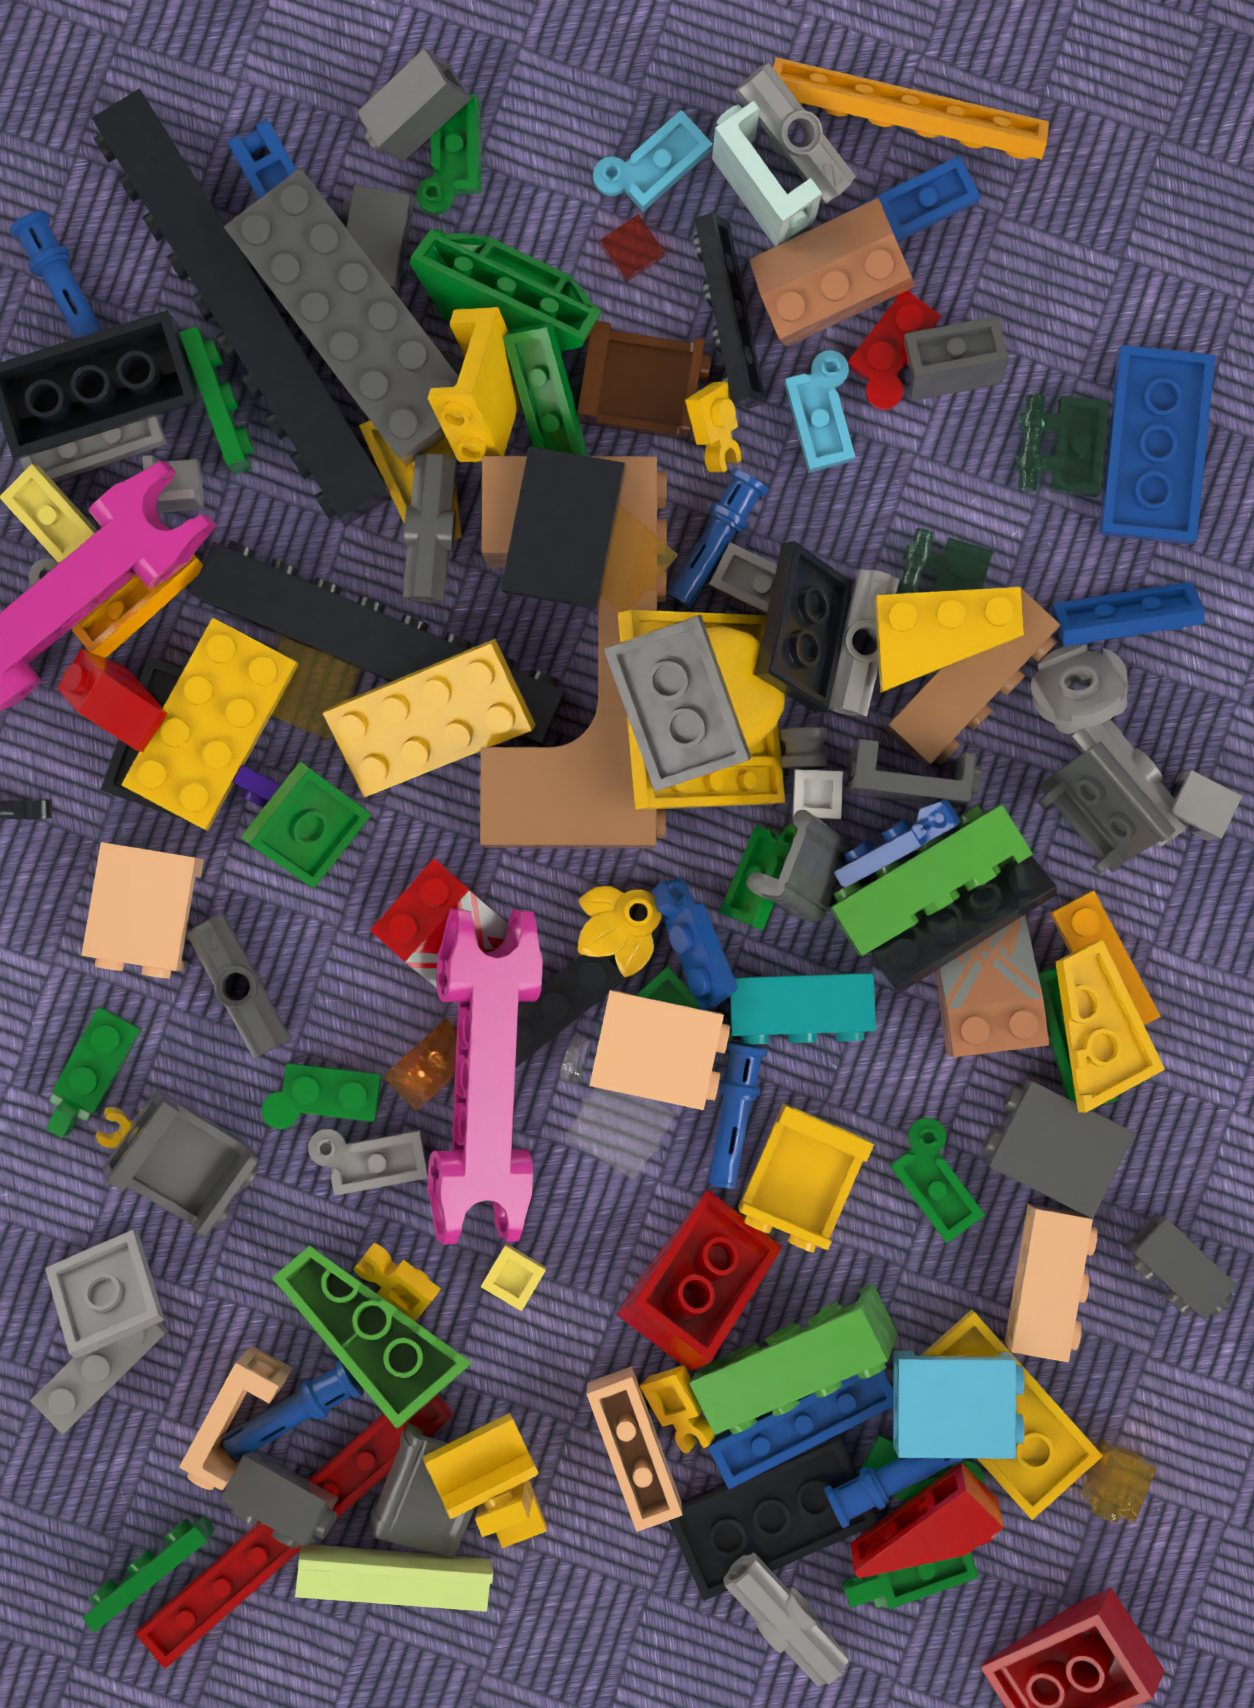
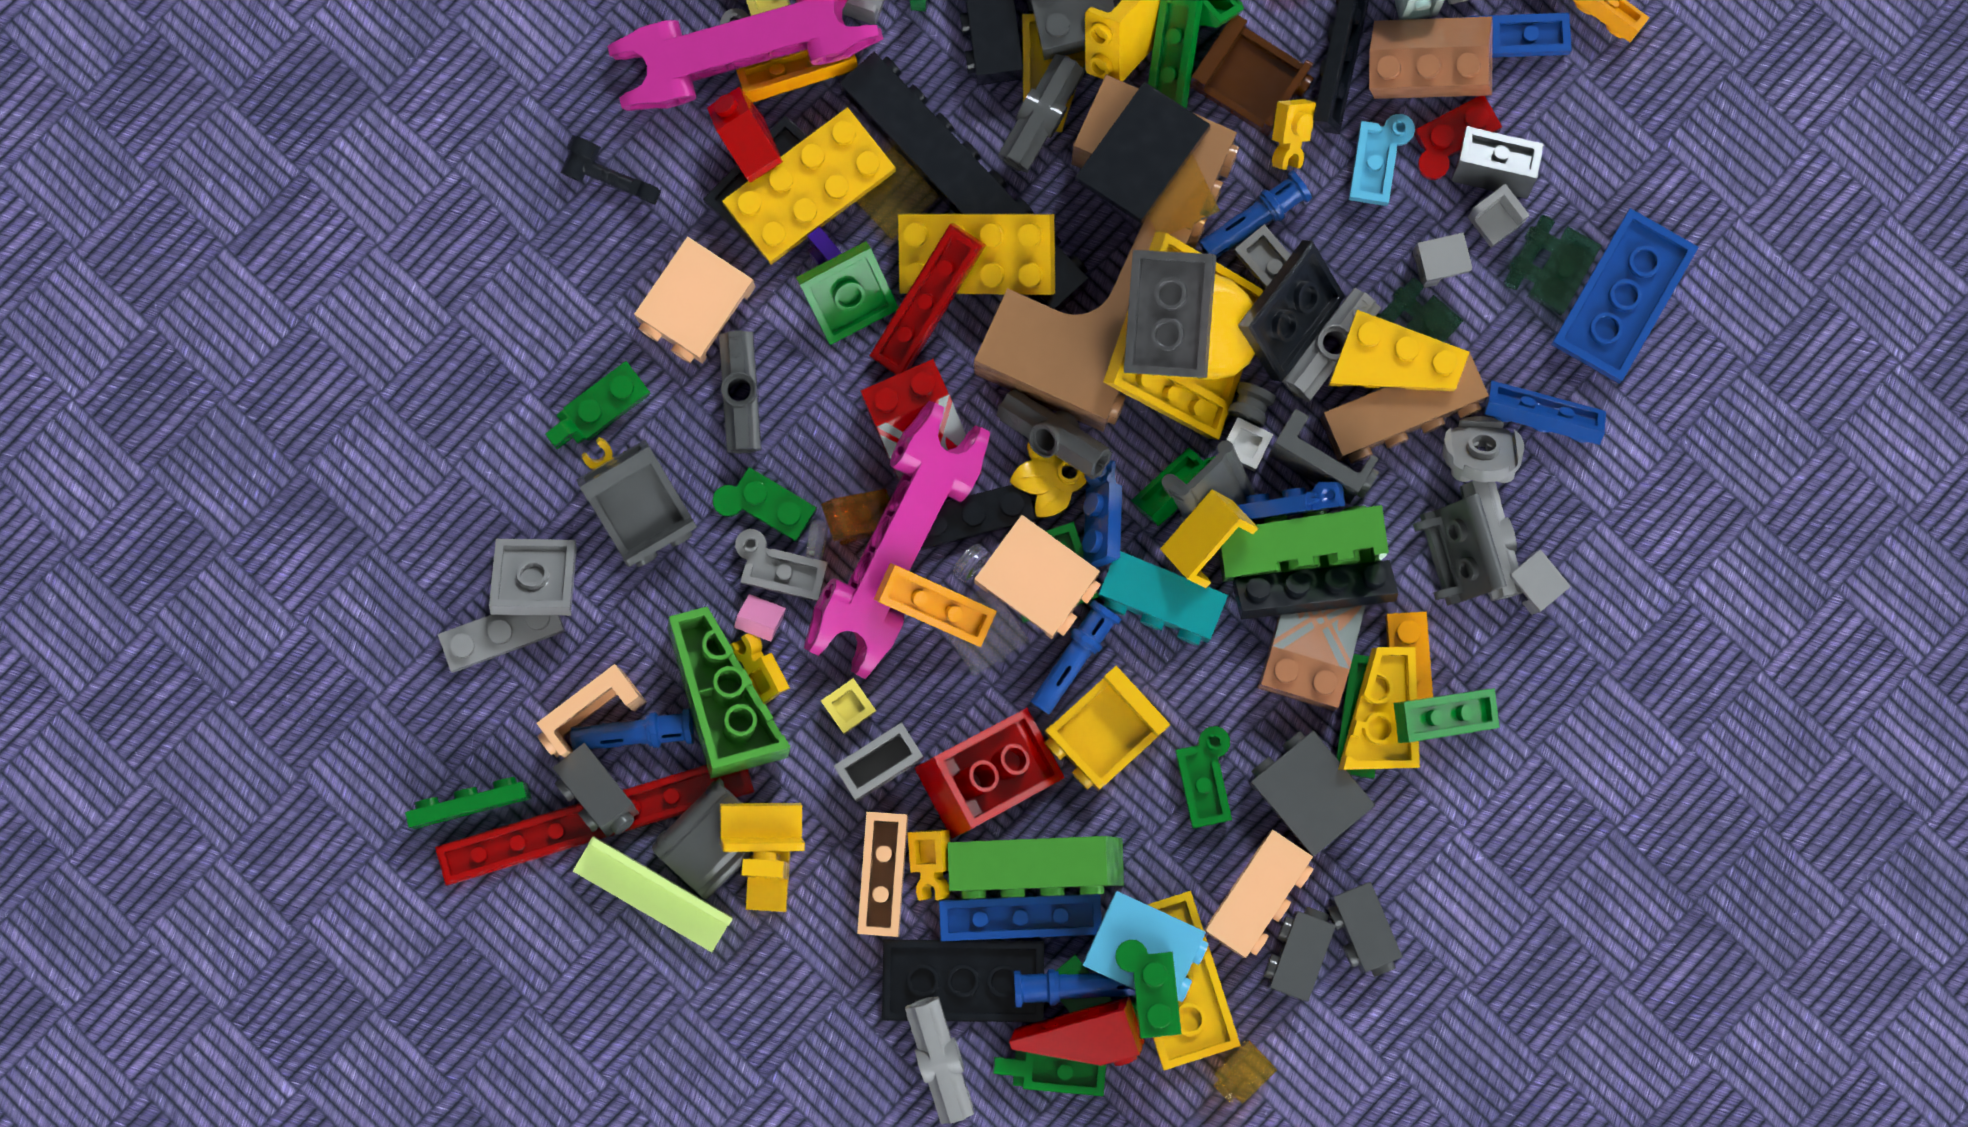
camera: 20 degrees right, 5 degrees down
none -> bright pink tile [734,594,786,642]
none -> clear tile [806,520,828,560]
none -> light grey brick [834,722,924,802]
none -> red tile [869,223,986,375]
none -> light orange plate [874,563,997,647]
none -> dark grey piece [996,389,1112,480]
none -> green hinge [1115,940,1182,1039]
none -> yellow panel [1160,489,1259,588]
none -> dark grey brick [1263,907,1336,1002]
none -> green plate [1394,688,1500,743]
none -> light grey panel [1413,232,1472,289]
none -> light grey panel [1467,184,1529,248]

